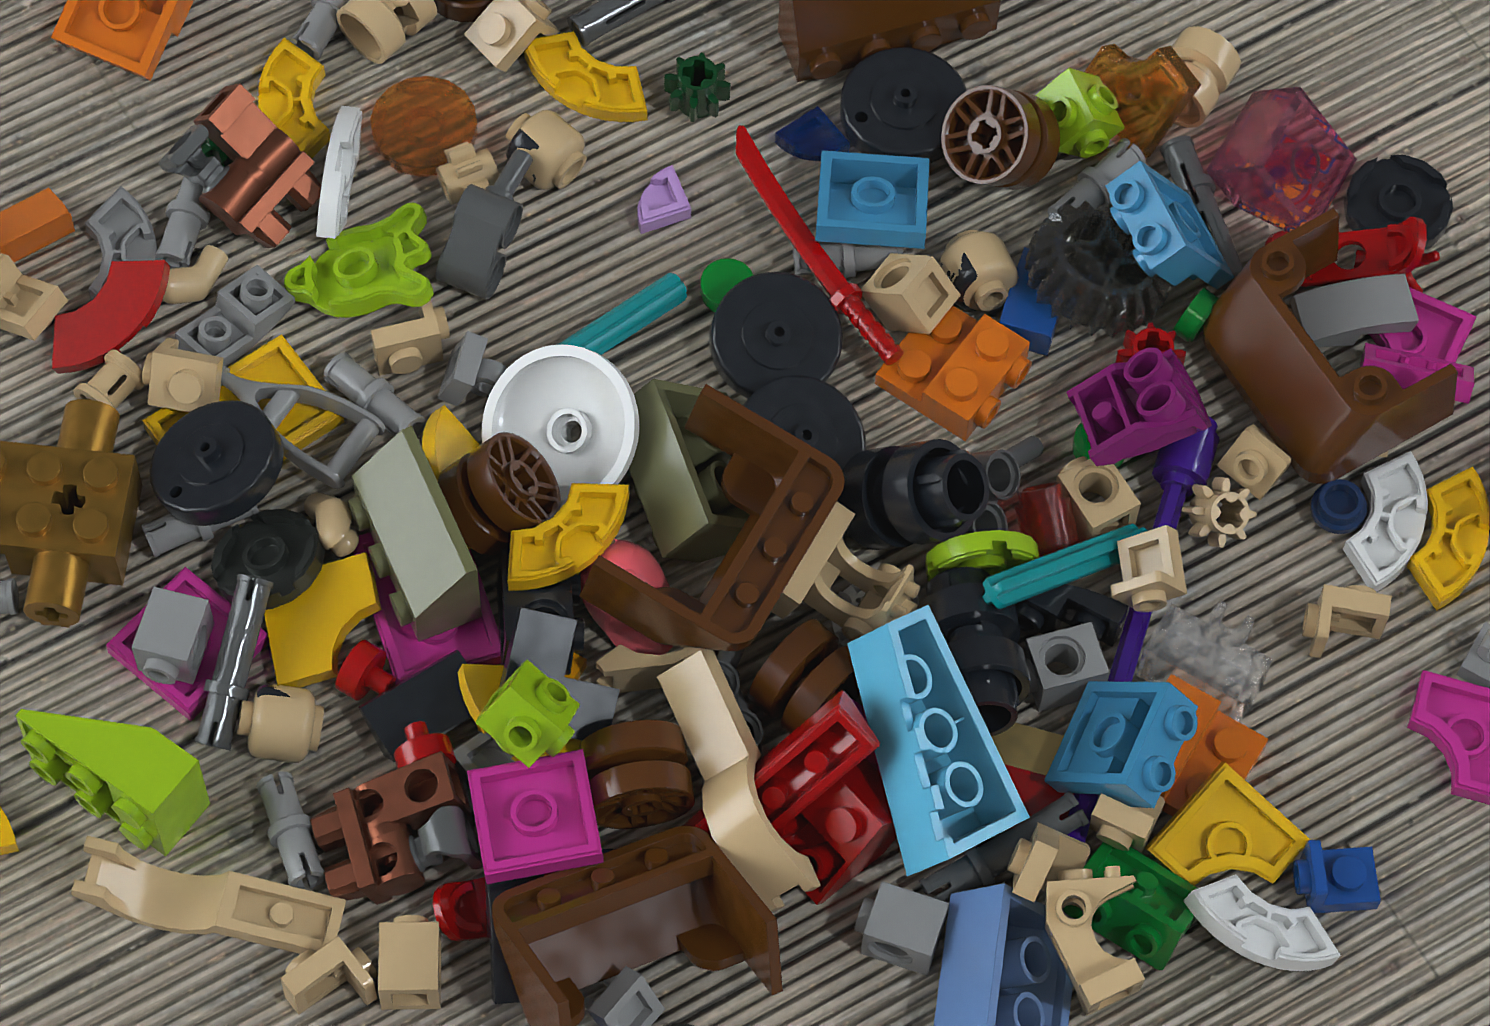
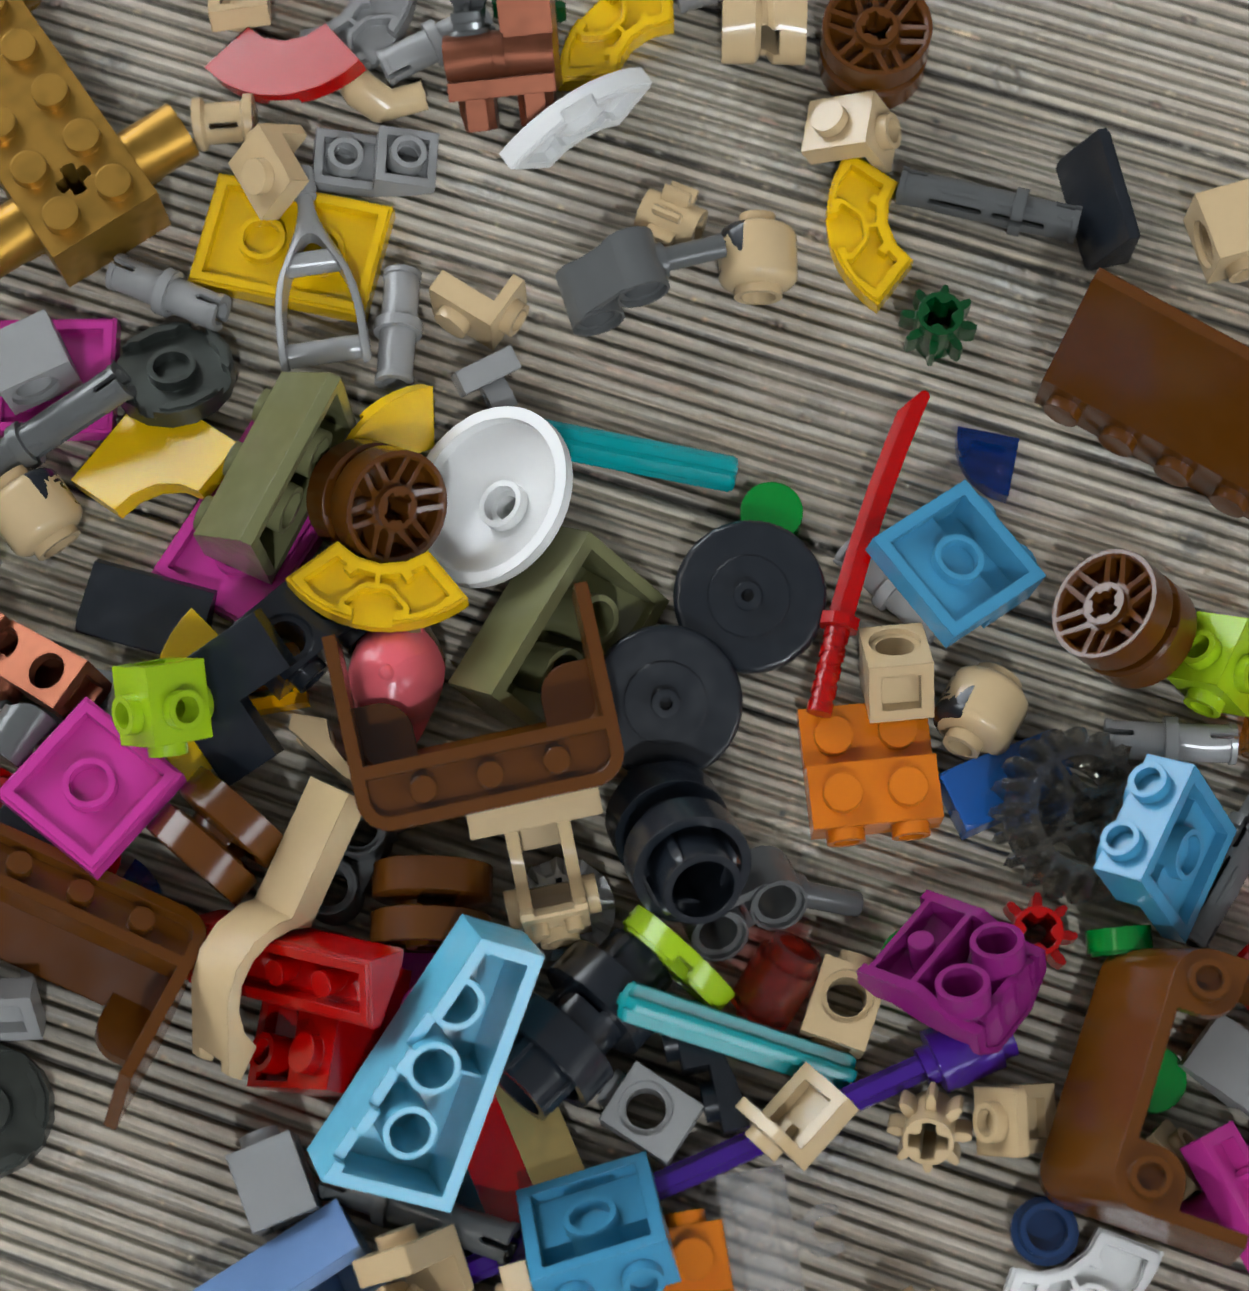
camera: 55 degrees right, 10 degrees up
black wheel [149,400,284,526] -> none
lime tile [284,202,434,318] -> none
tan arm [304,492,359,557] -> none
red tile [335,640,396,701] -> none
clear orange tile [370,76,478,177] -> none
red tile [394,721,456,769] -> none
lavender tile [637,165,691,234] -> none
black wheel [840,47,967,164] -> none

